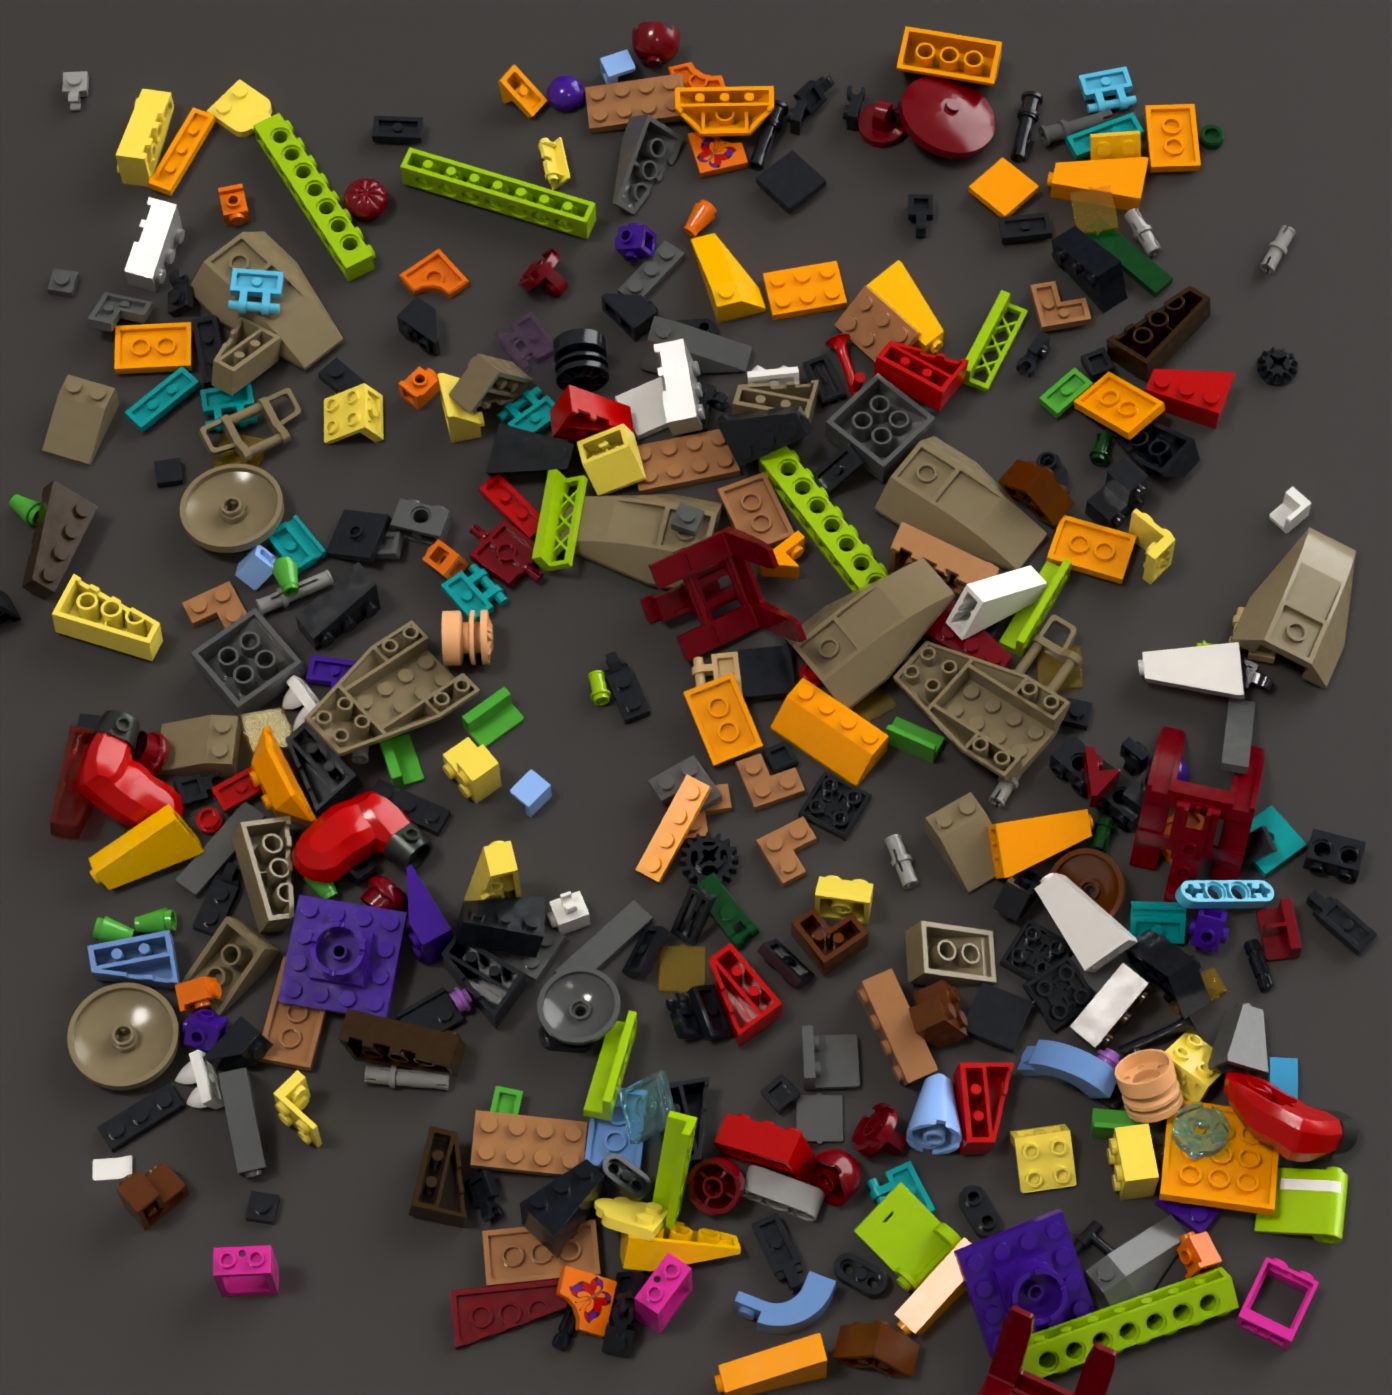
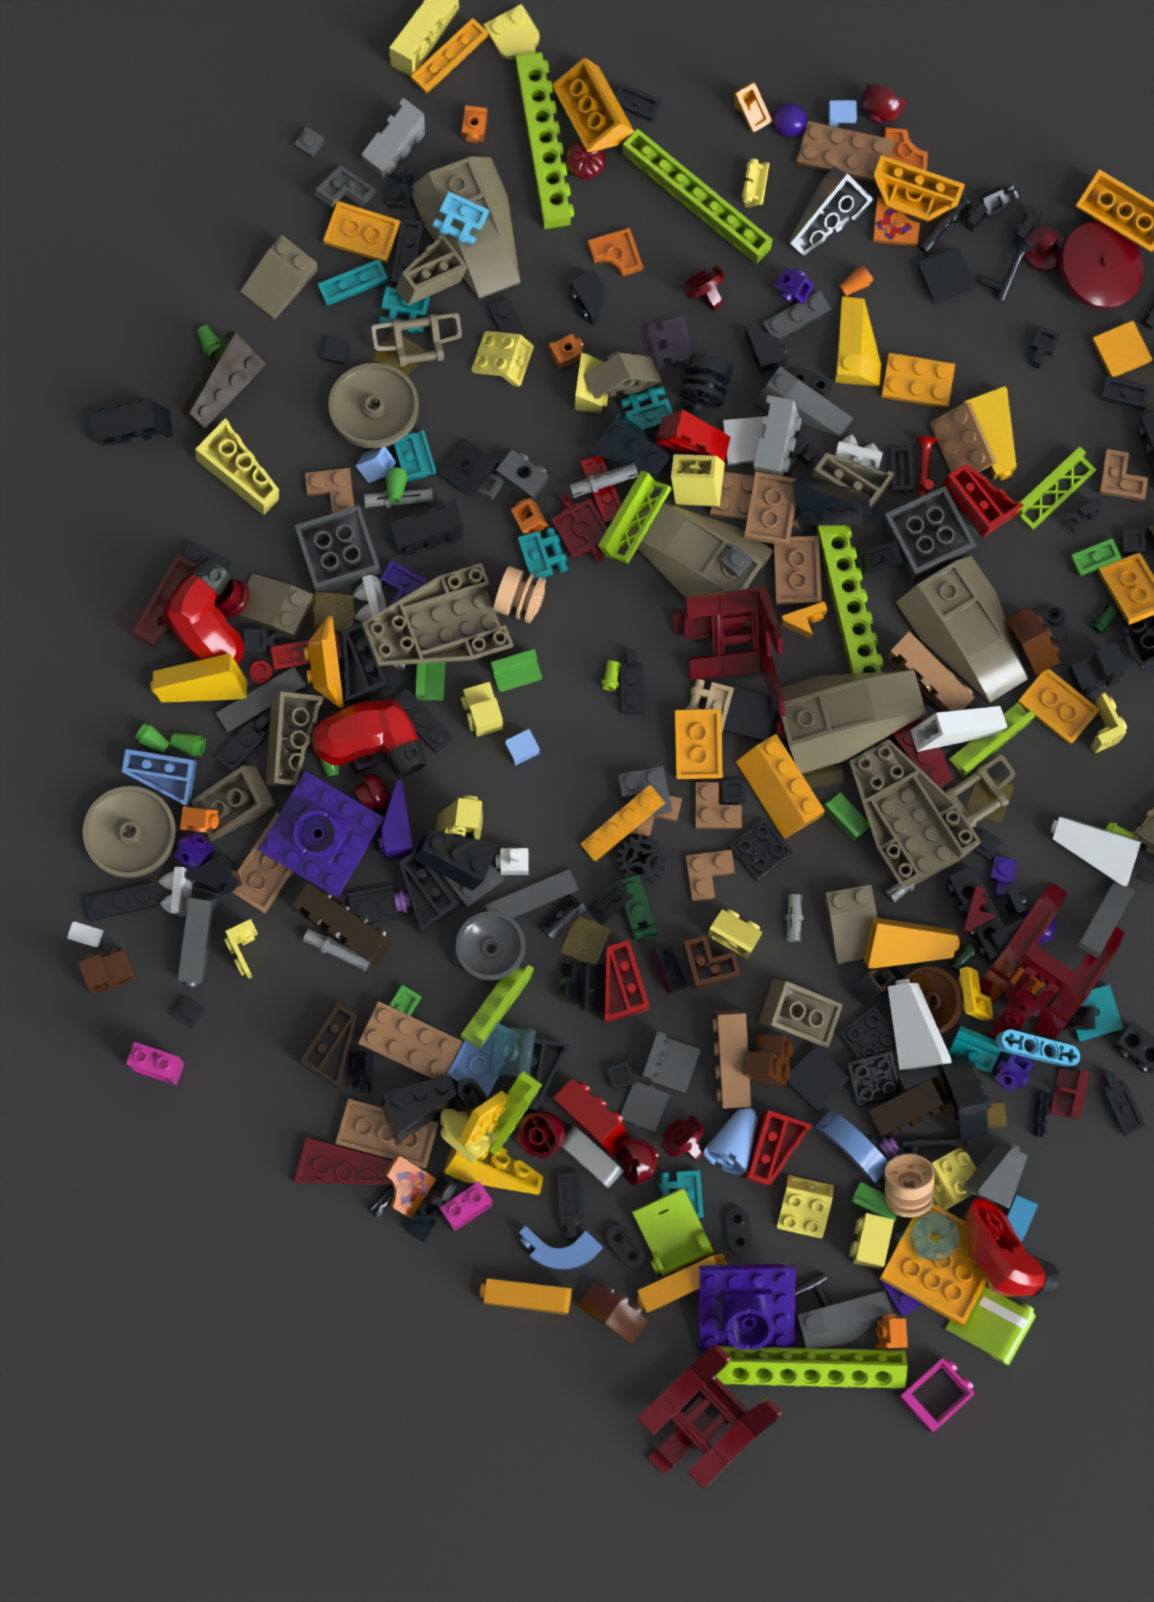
camera: 15 degrees right, 15 degrees up
none -> yellow plate [458,1091,509,1147]
none -> light orange slope [552,57,634,152]
none -> light grey pin [570,463,639,498]
none -> medium nougat plate [744,472,796,546]
none -> yellow plate [959,967,994,1022]
none -> black piece [980,238,1036,302]
none -> dark purple plate [990,856,1017,898]

